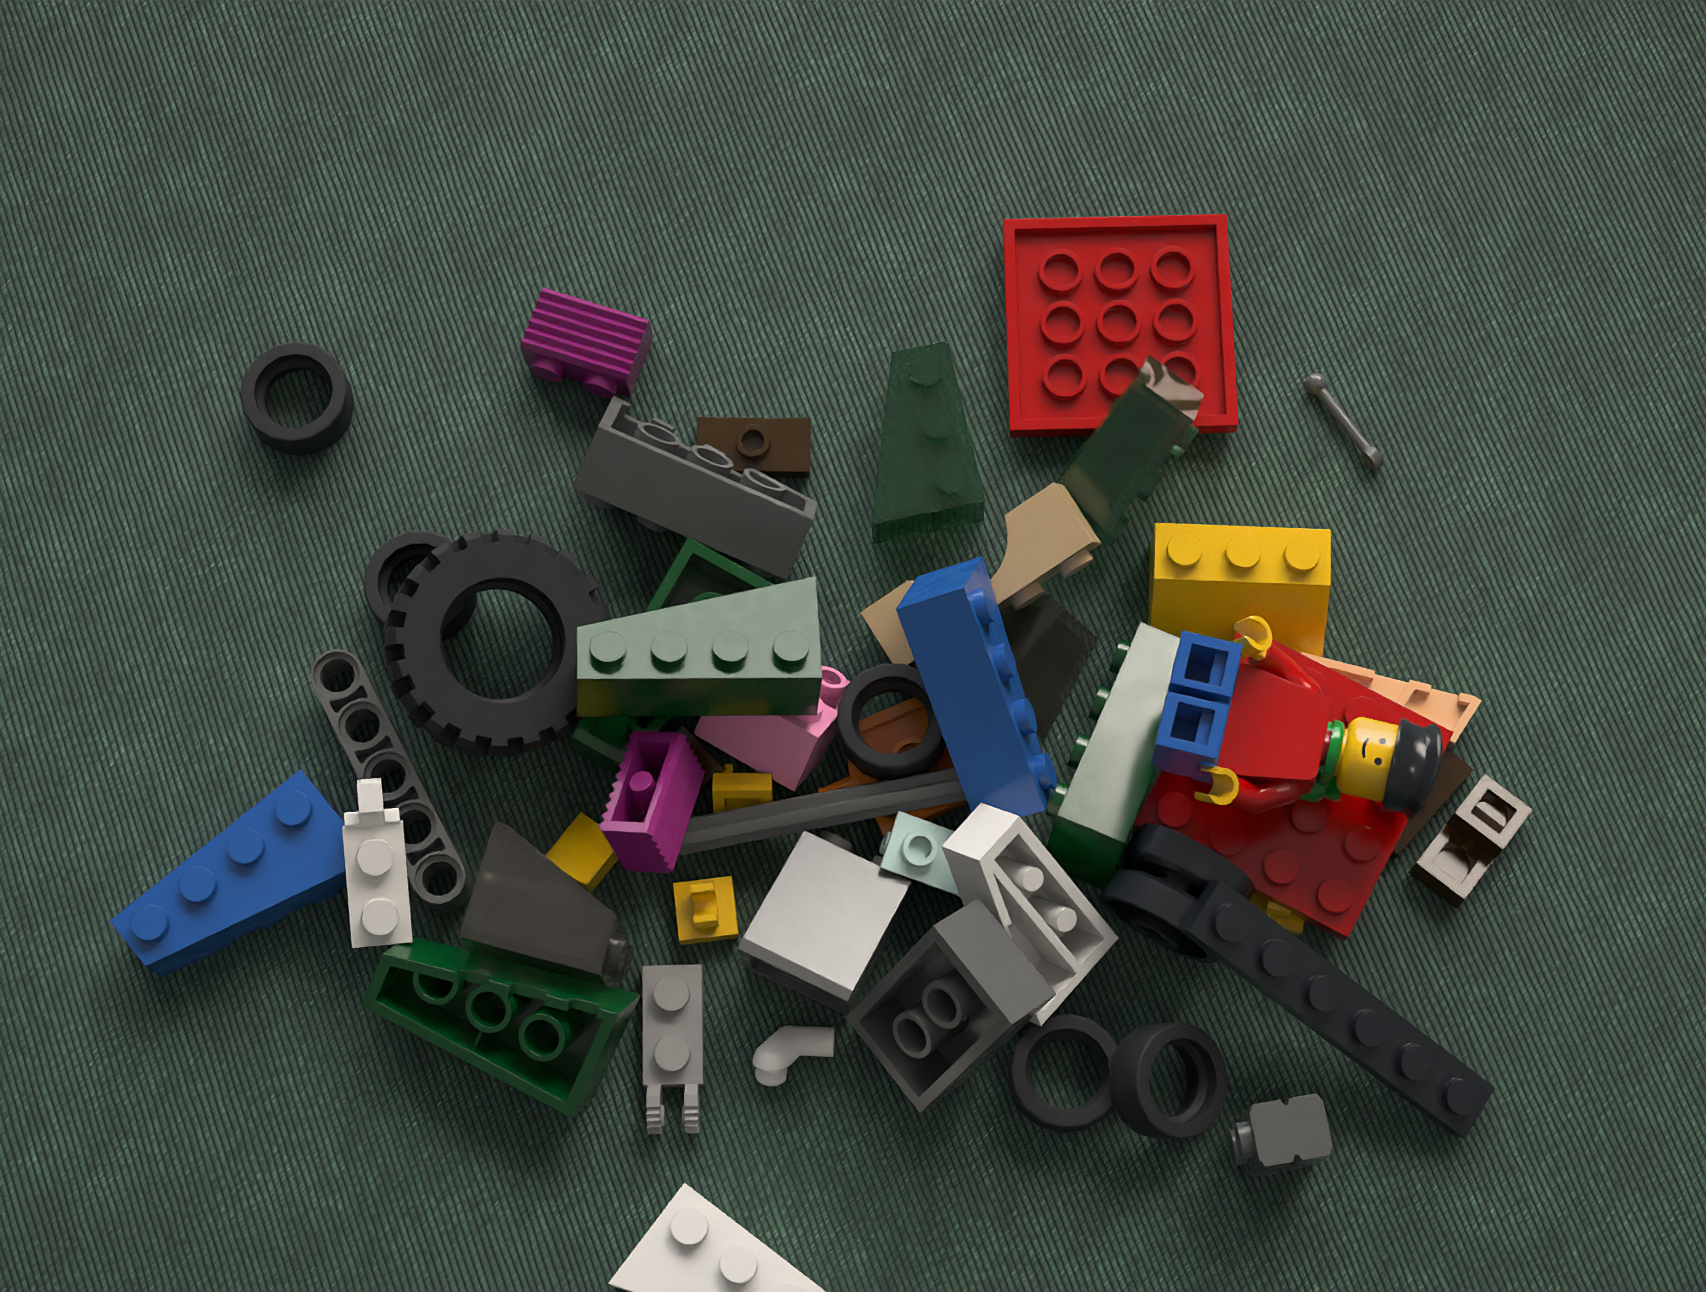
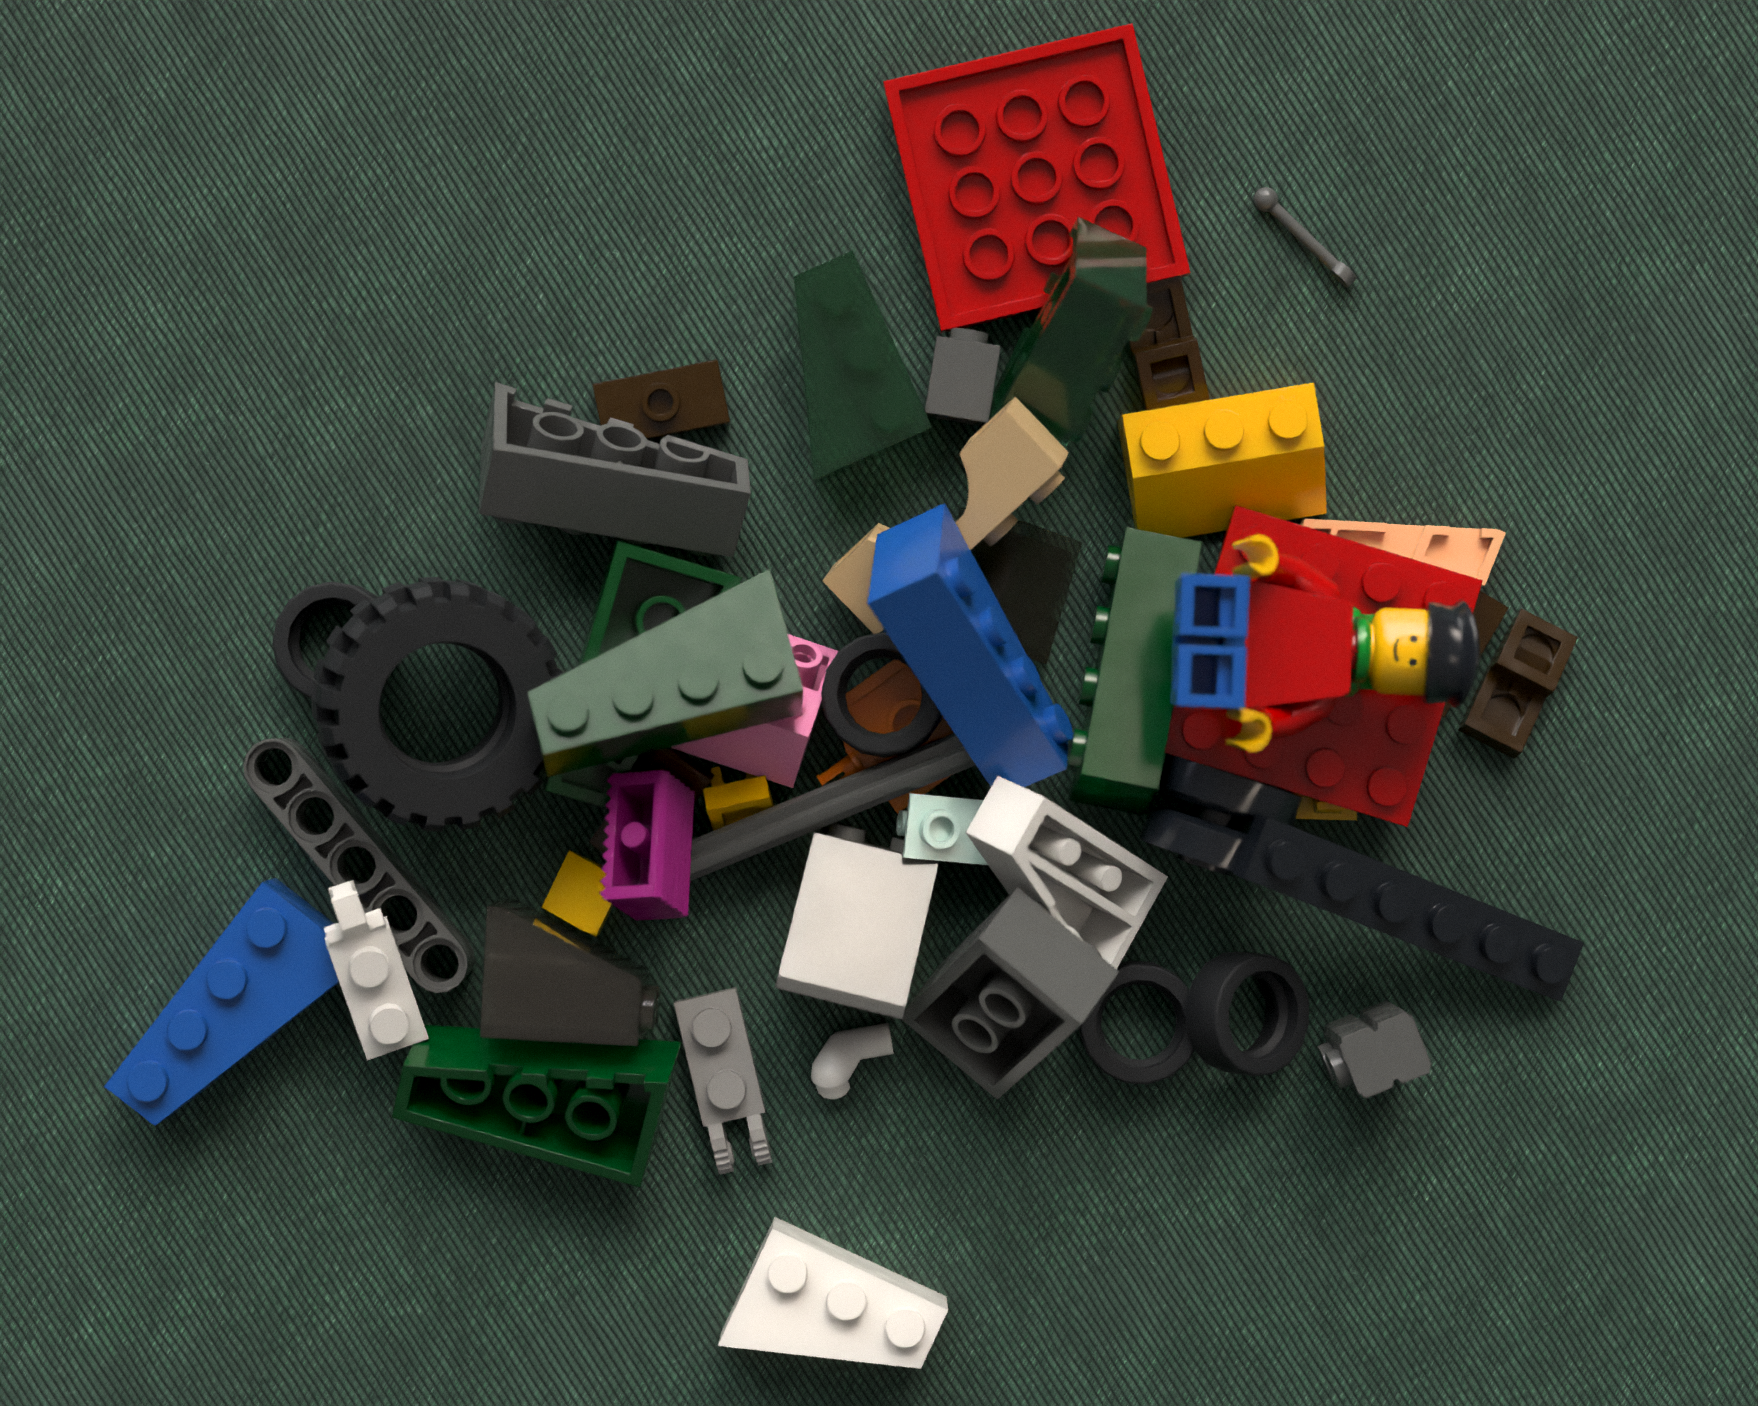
camera: 15 degrees left, 15 degrees up
black tyre [240,341,355,456] -> none
magenta brick [520,288,653,398] -> none
yellow tile [673,876,739,945] -> none
none -> dark grey brick [924,328,1000,427]
none -> dark brown slope [1116,276,1210,410]

